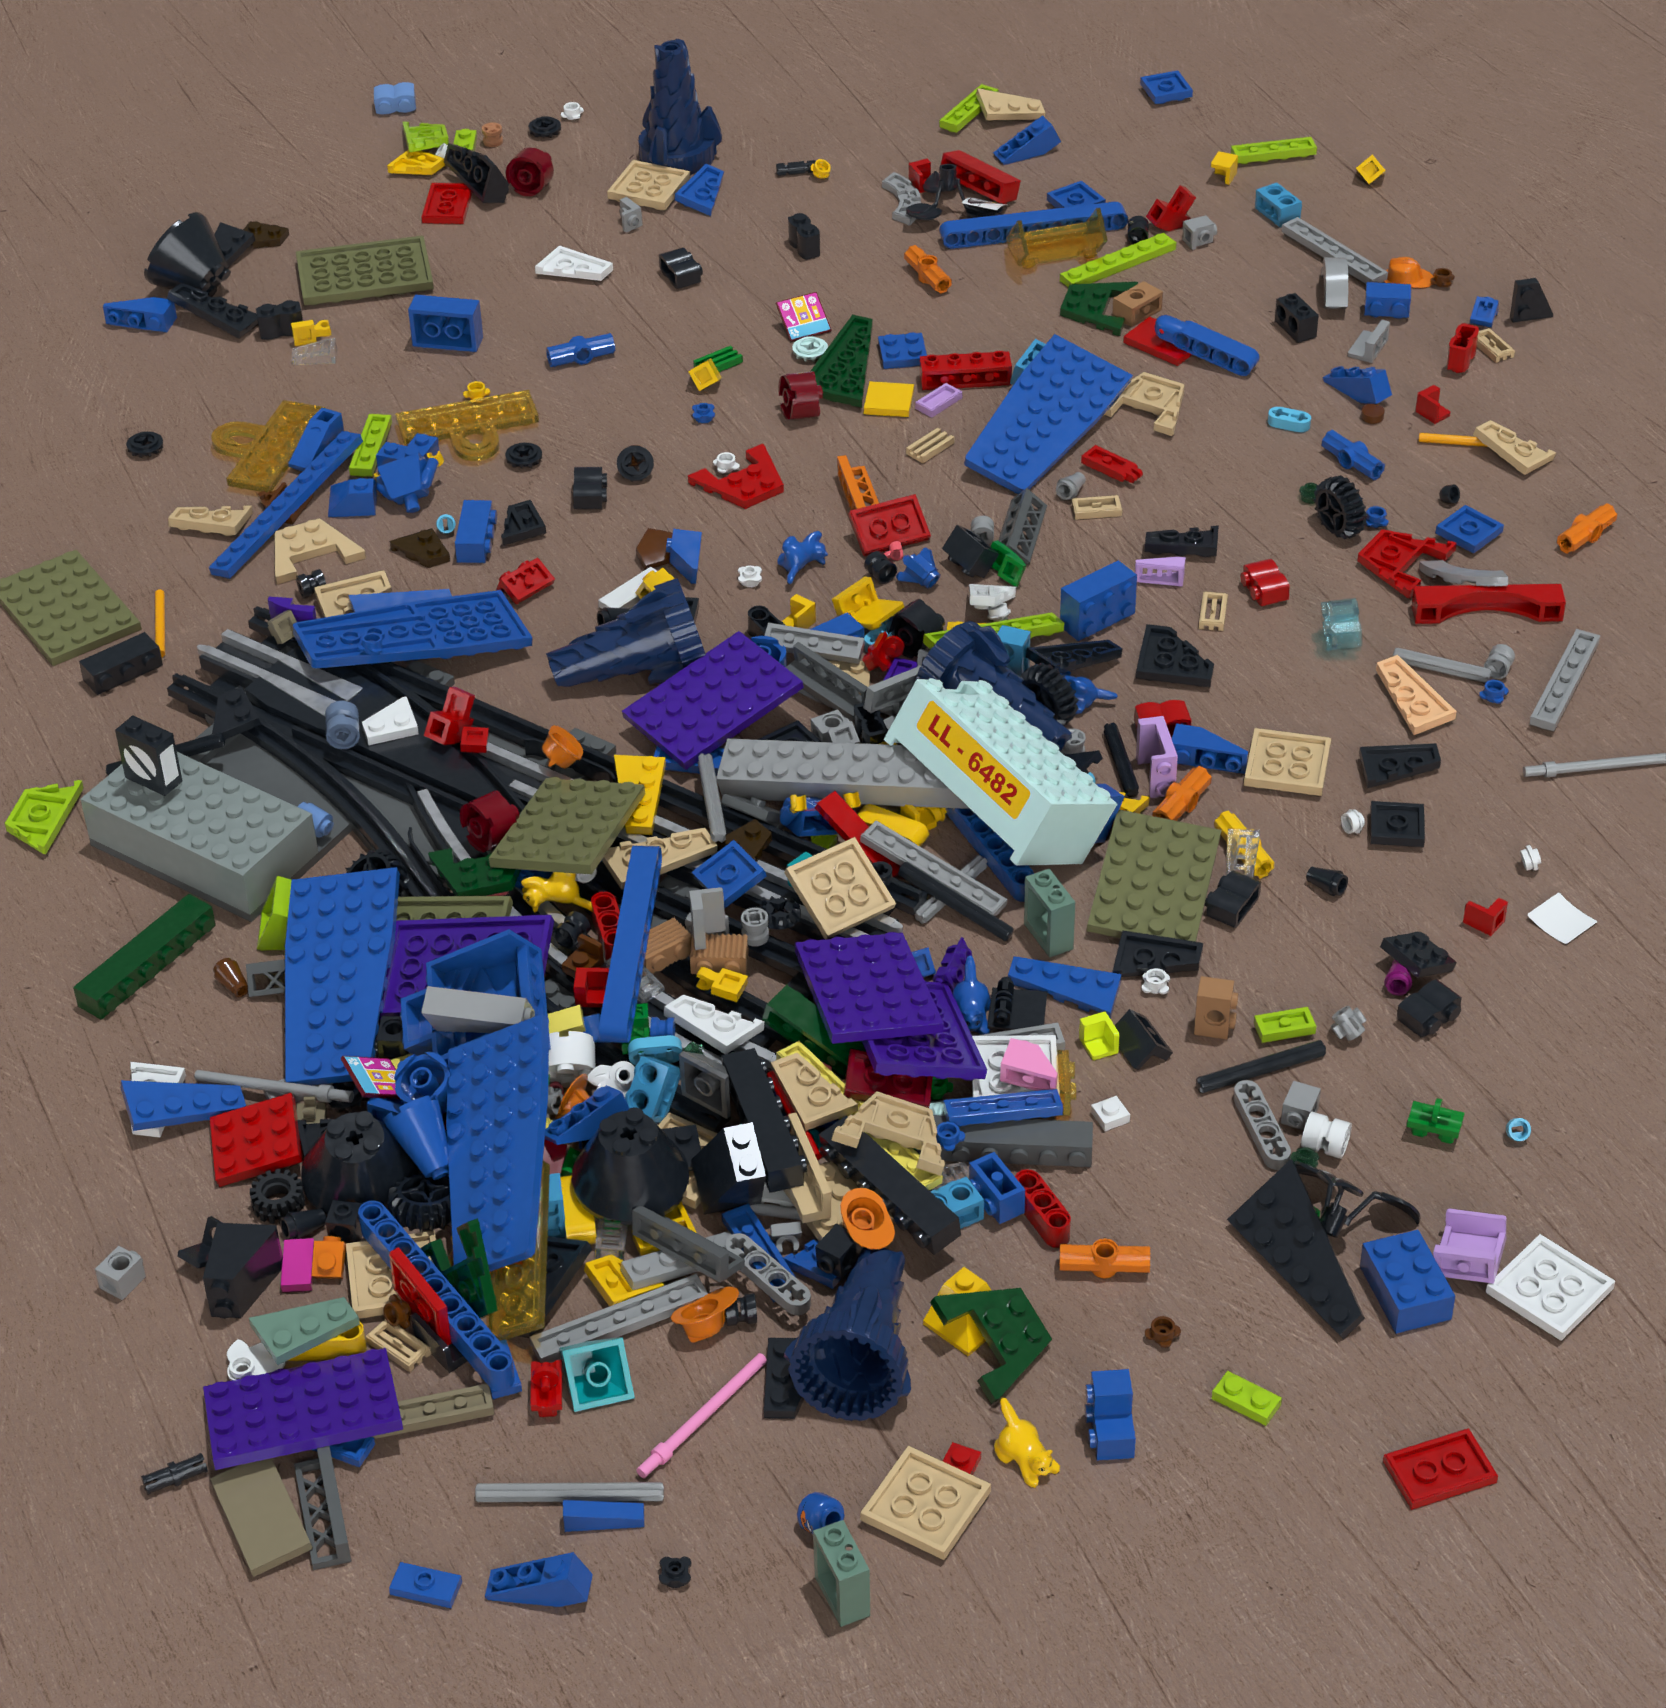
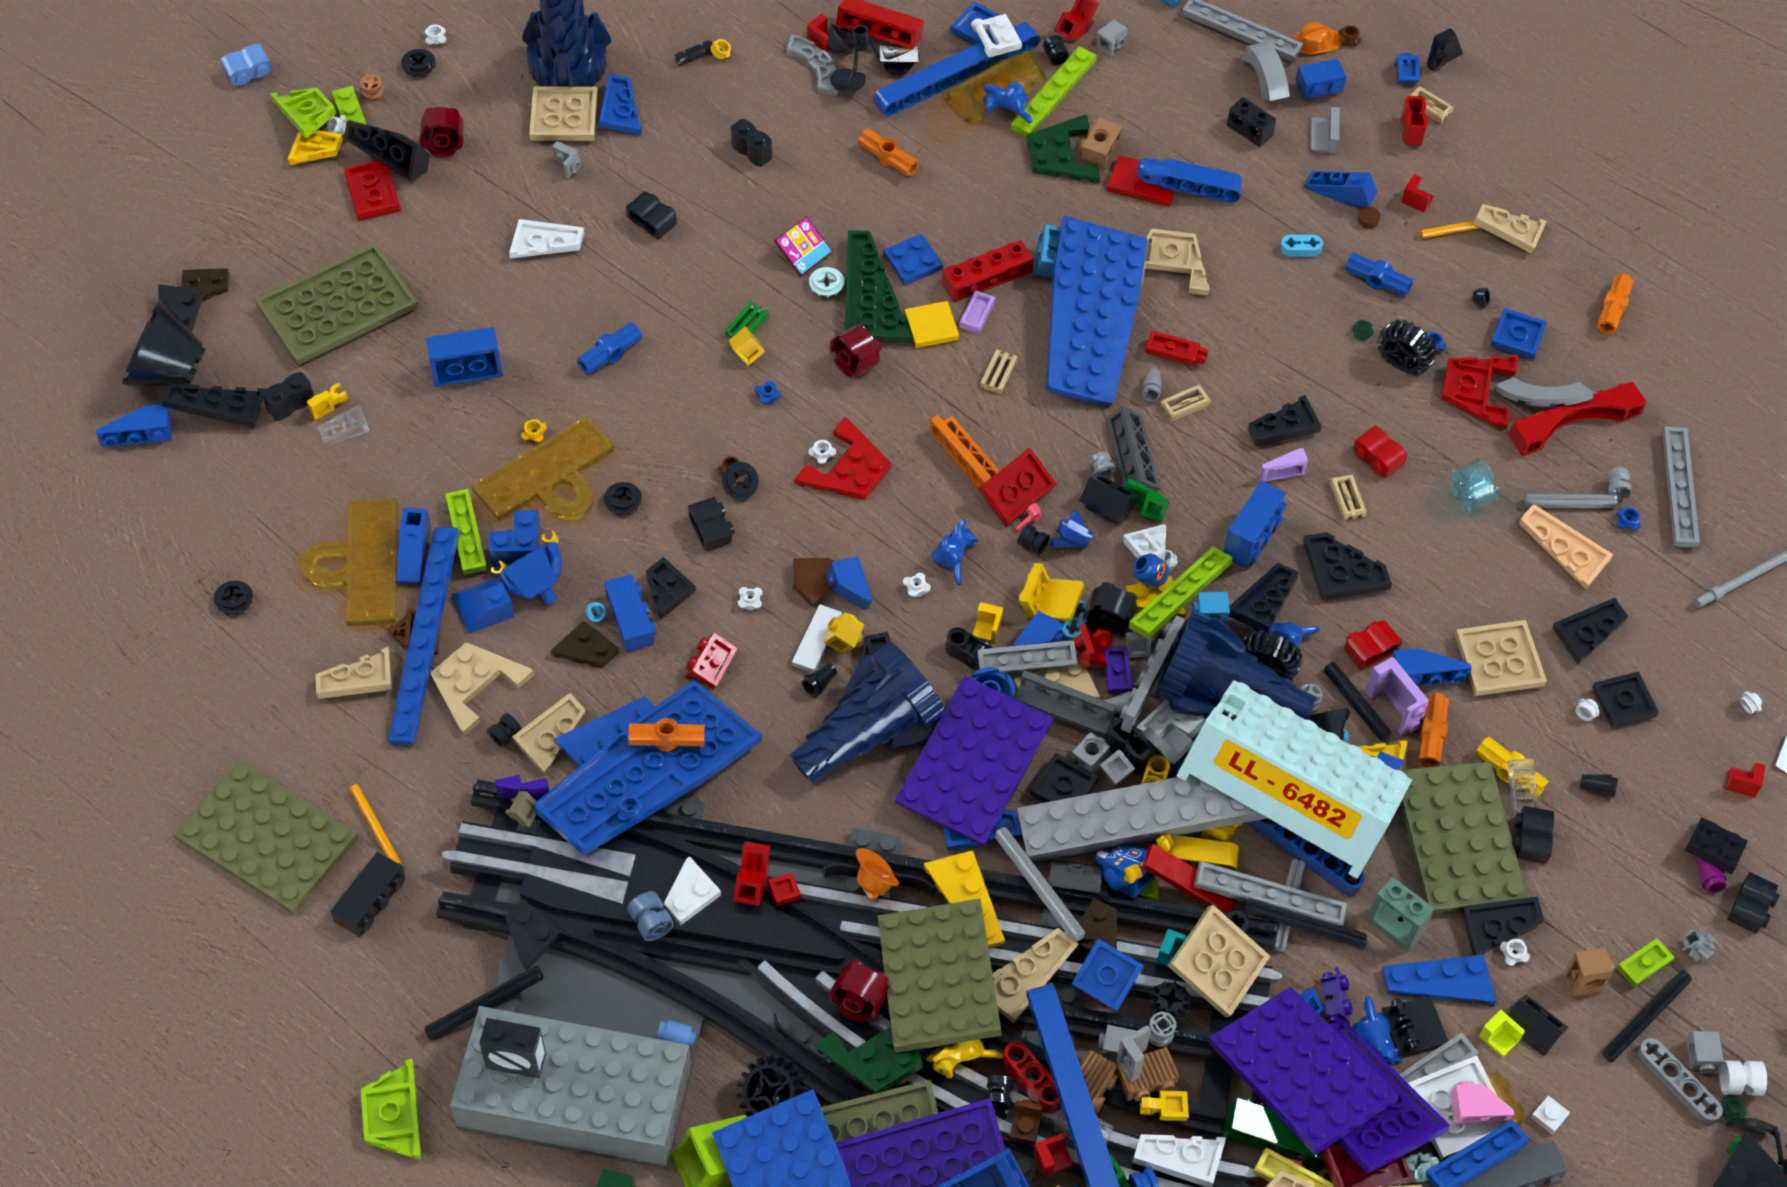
camera: 25 degrees left, 15 degrees up
none -> orange piece [628,718,705,752]
none -> white plate [738,587,762,611]
none -> white plate [971,14,1022,57]
none -> blue animal [983,82,1033,123]
none -> blue head [1133,553,1169,589]

